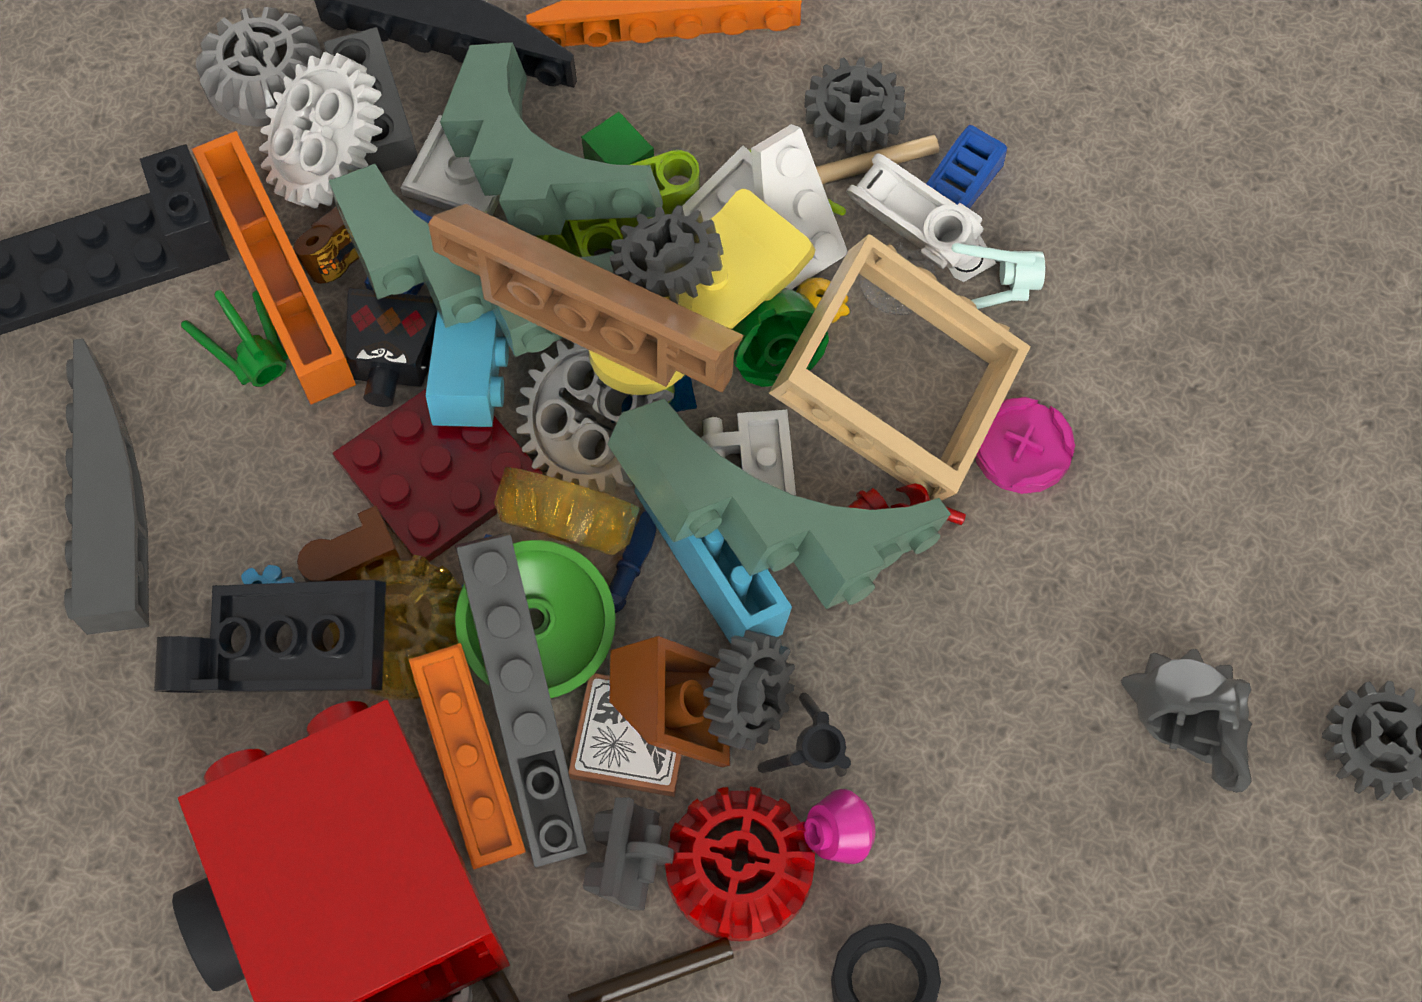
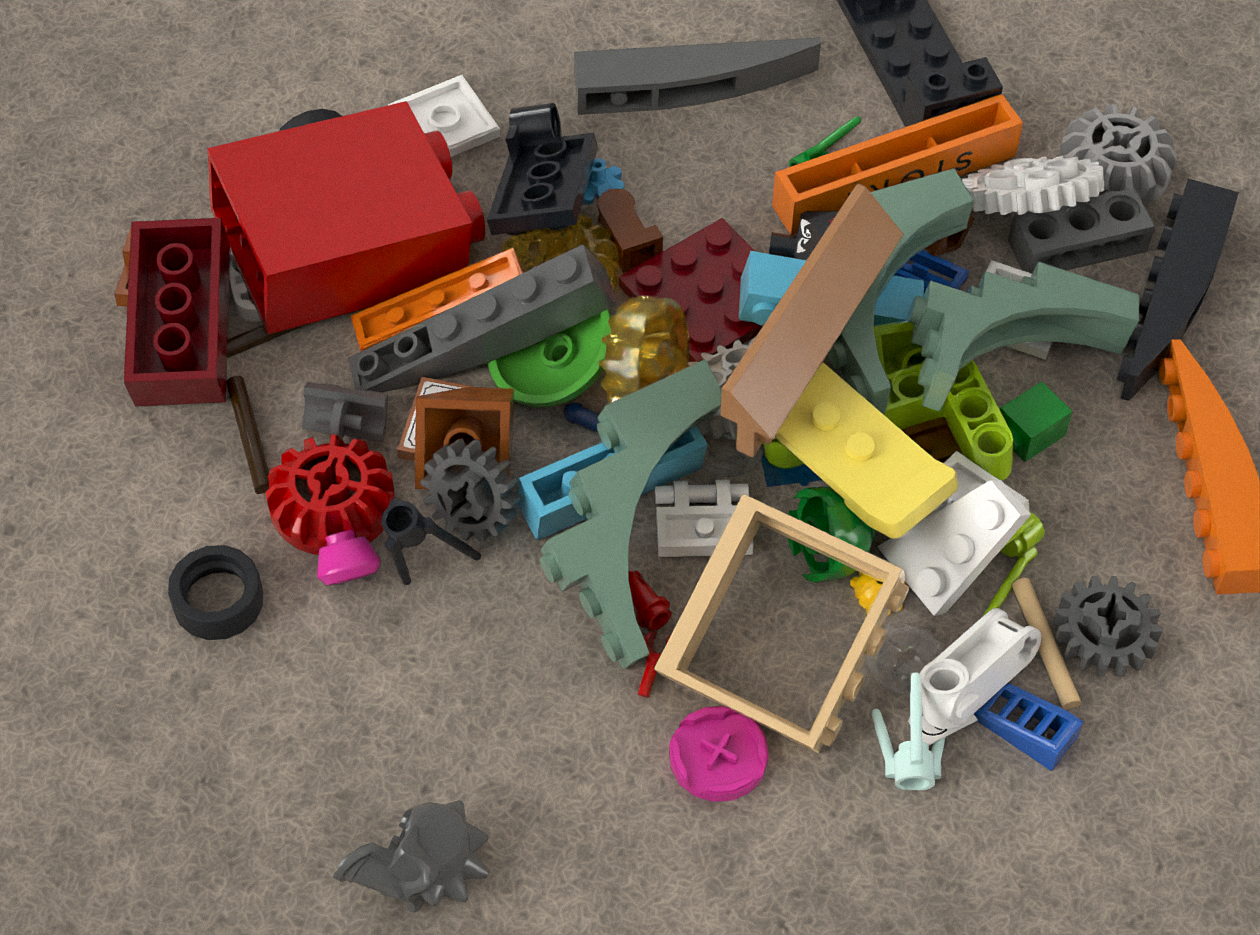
camera: 90 degrees right, 10 degrees down
dark grey gear [610,205,724,304] -> none
none -> white tile [388,75,501,157]

